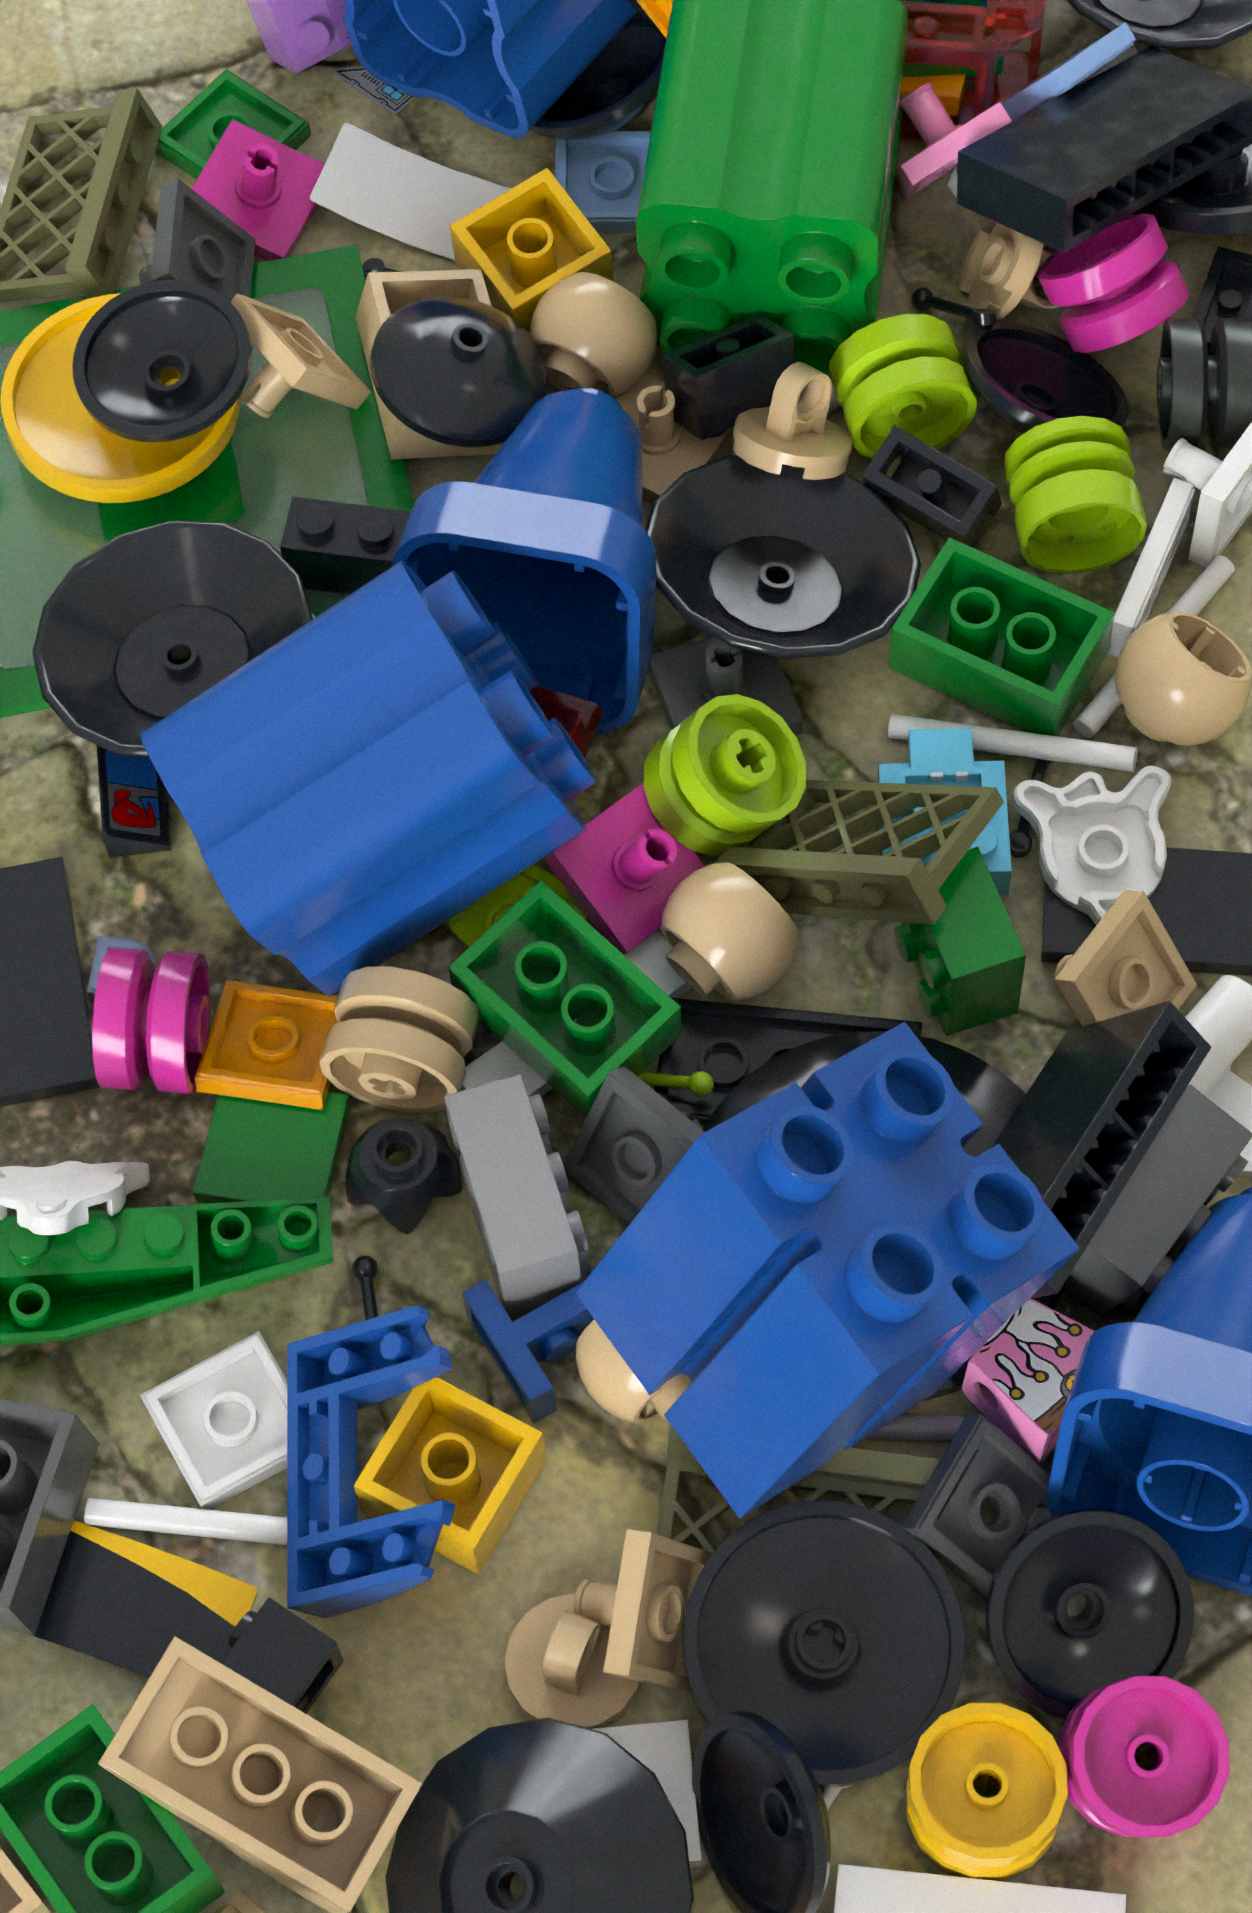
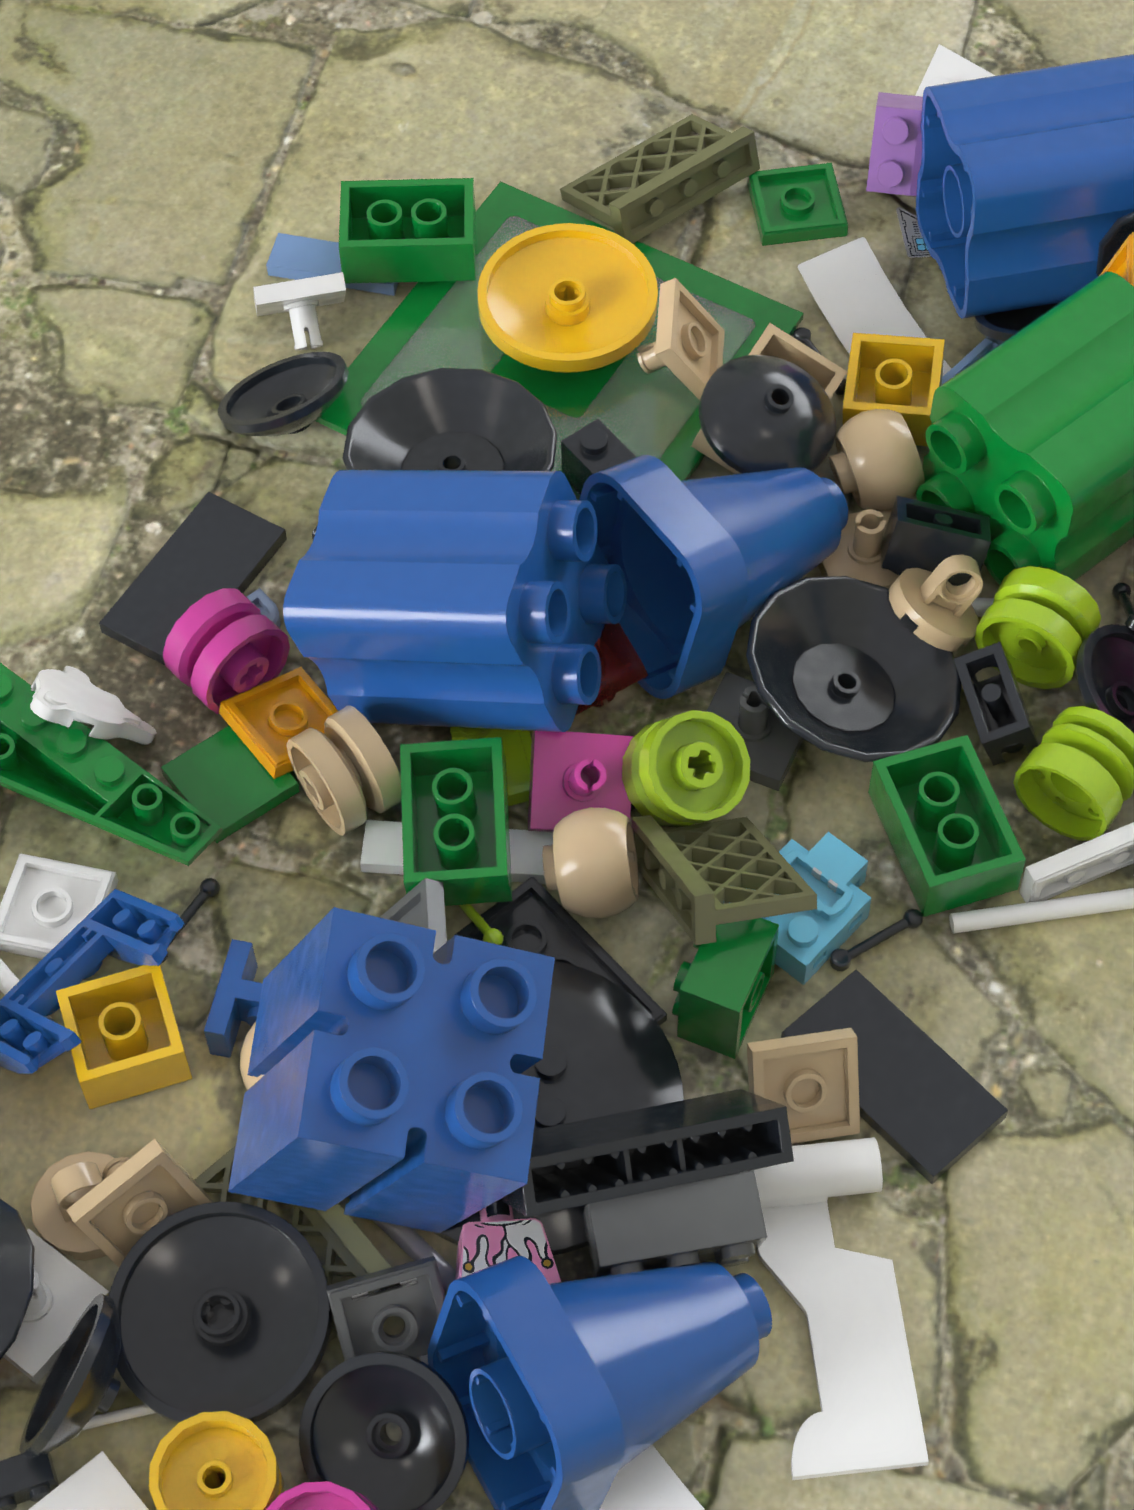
camera: 40 degrees right, 5 degrees down
black dish [72,280,252,443] -> none
dark grey tile [139,178,256,302] -> none
dark pink tile [192,119,325,261] -> none
black piece [345,1116,462,1235] -> none
light grey brick [444,1074,591,1322] -> none
white bar [888,714,1138,772] -> none
white tile [1013,766,1172,925] -> none
tan wheel [1115,611,1252,746] -> none

